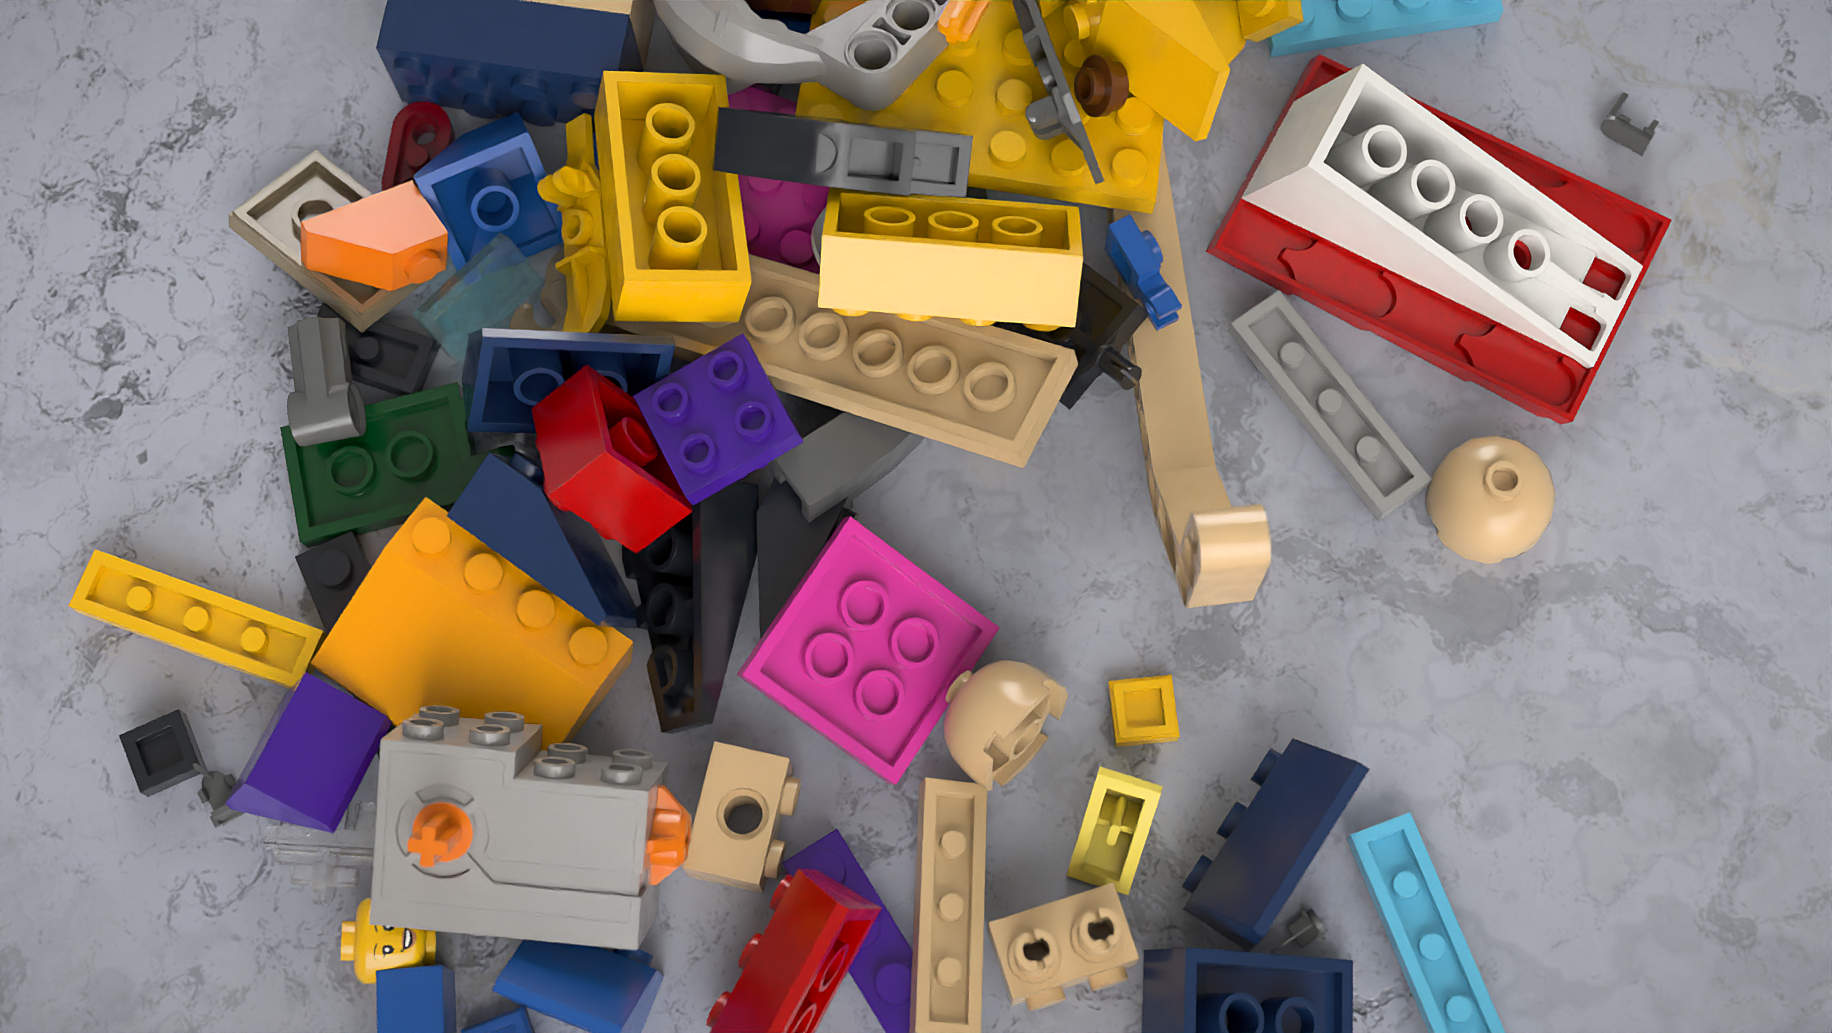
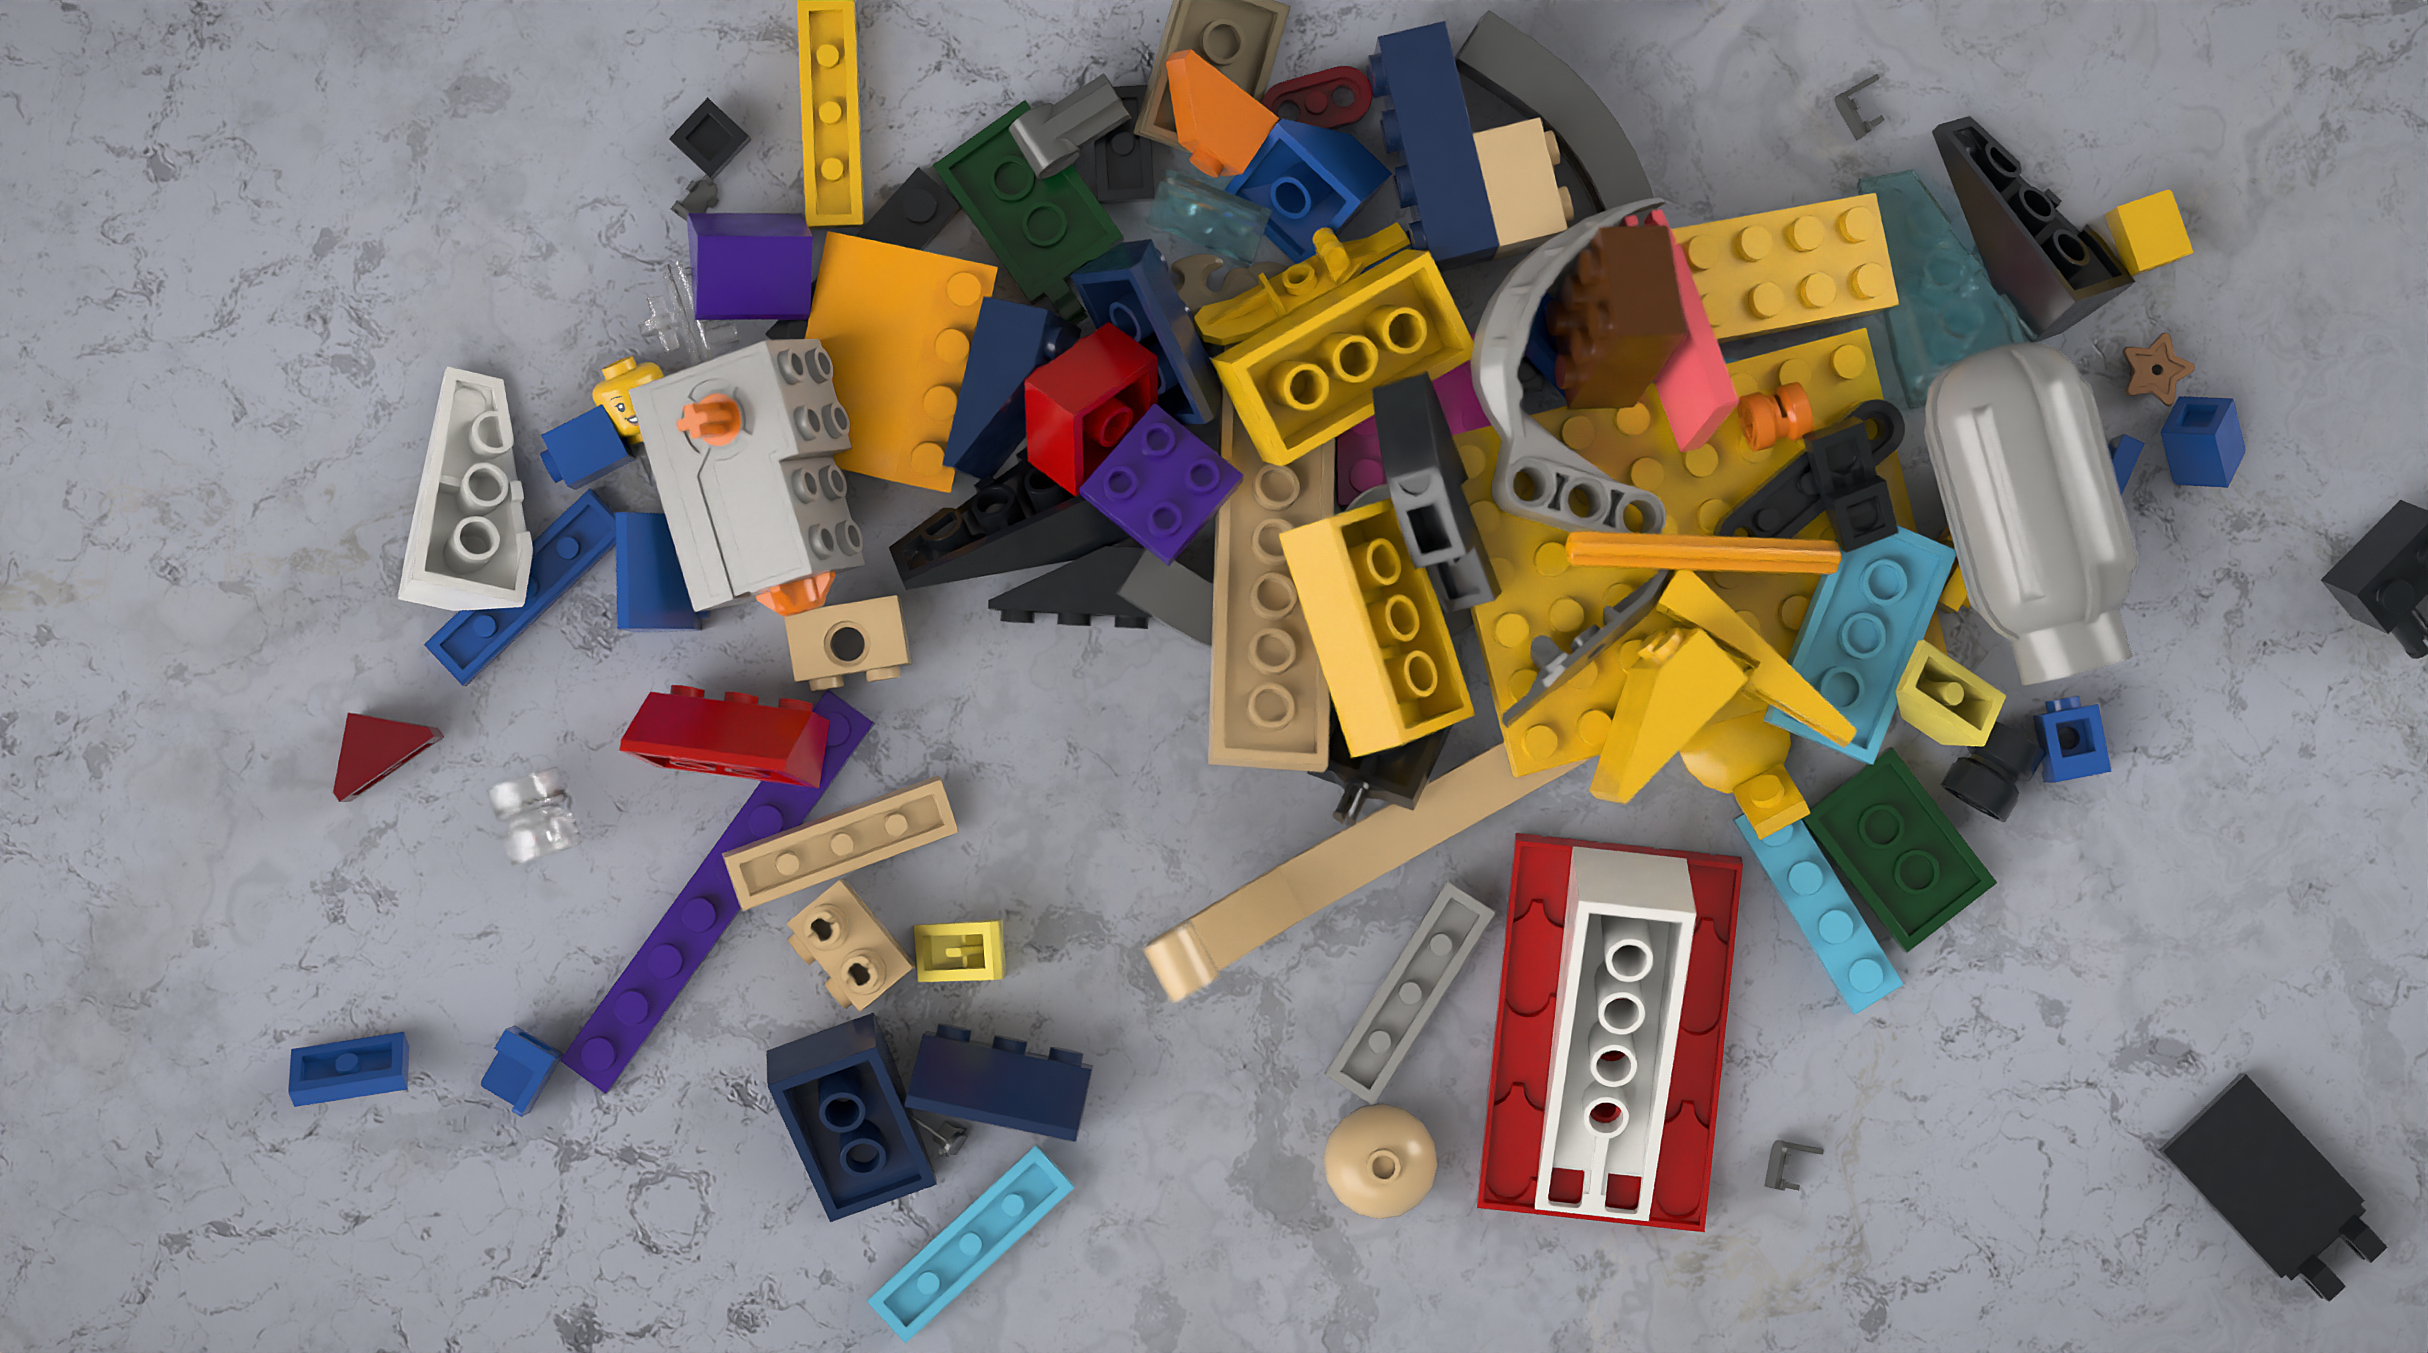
camera: 60 degrees right, 15 degrees up
dark pink plate [736,516,1000,785] -> none
tan cylinder [944,660,1068,791] -> none
reddish brown plate [1074,55,1129,117] -> none
blue plate [1104,214,1182,331] -> none
yellow tile [1107,675,1180,747] -> none

